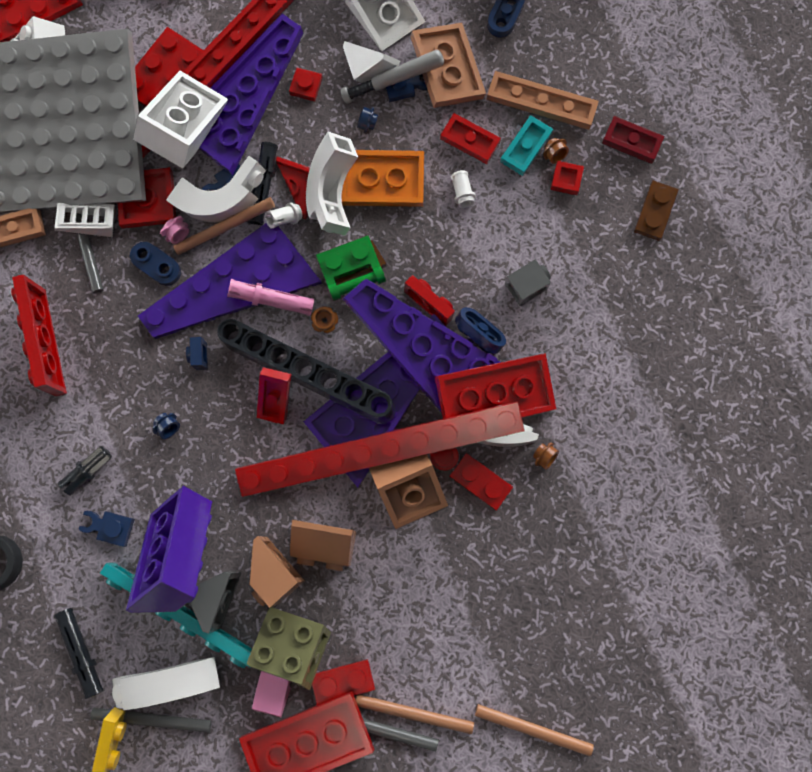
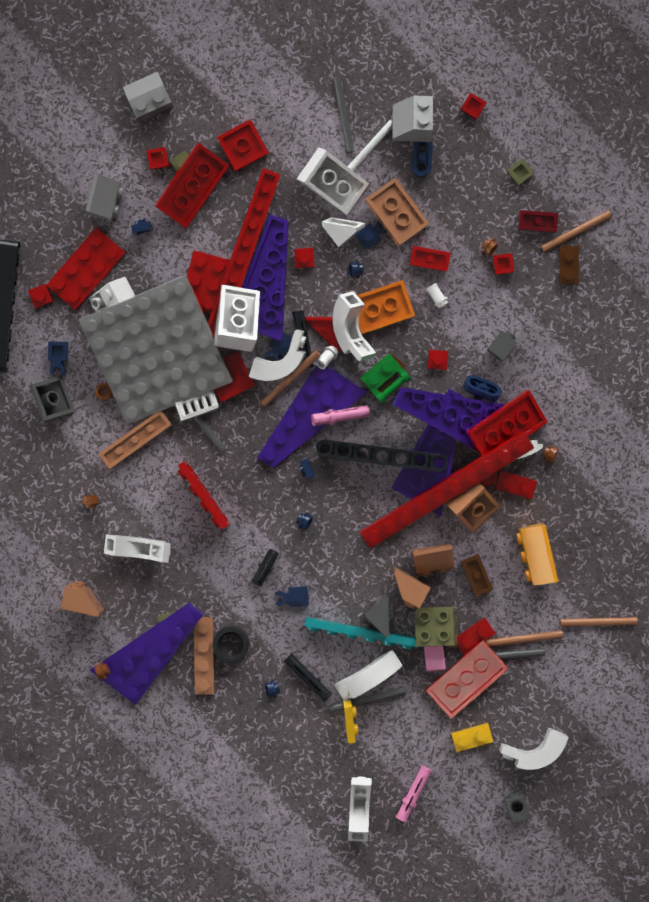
camera: 25 degrees left, 10 degrees up
dark purple slope [126,486,212,613] -> none
dark blue plate [130,242,181,286] -> none
bright pink plate [160,216,189,244] -> none
red plate [256,367,291,425] -> none
dark orange plate [311,306,338,333] -> none
light grey piece [341,50,444,104] -> none
red plate [404,275,455,326] -> none
nougat plate [486,71,599,130] -> none
teal plate [500,115,553,176] -> none
none -> dark blue plate [265,680,280,699]
none -> red plate [427,349,448,370]
none -> reddish brown plate [461,554,493,597]
none -> olive plate [507,158,534,186]
none -> light orange slope [516,523,559,586]
none -> nougat piece [541,210,612,253]

